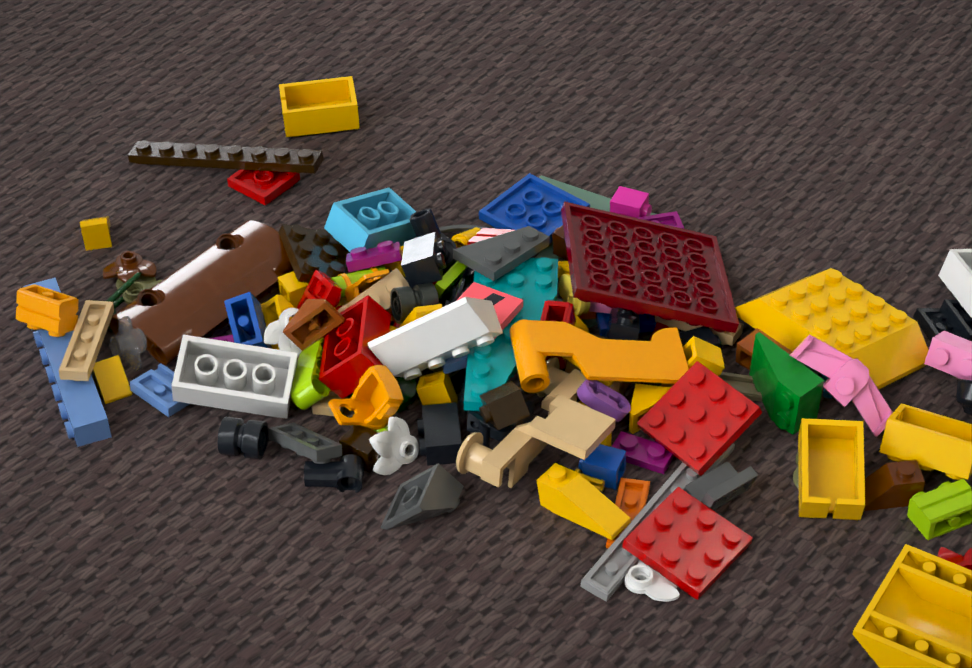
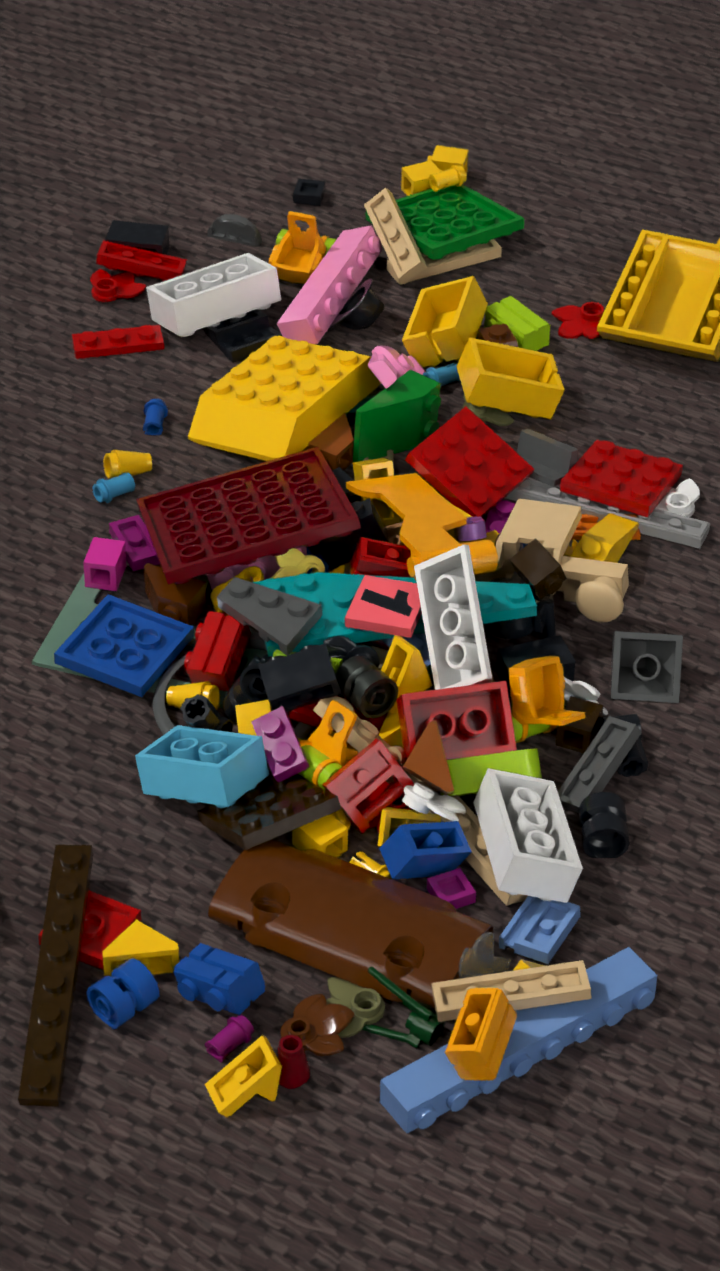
camera: 105 degrees left, 0 degrees up
none -> red plate [72,325,164,359]
none -> blue wheel [87,958,160,1029]
none -> dark azure pin [92,473,135,503]
none -> yellow slope [102,919,179,976]
none -> yellow cone [103,450,152,478]
none -> blue pin [143,398,168,435]
none -> blue brick [174,943,266,1015]
none -> magenta pin [205,1015,254,1062]
none -> dark red cone [276,1035,310,1089]
none -> dark azure pin [423,362,460,388]

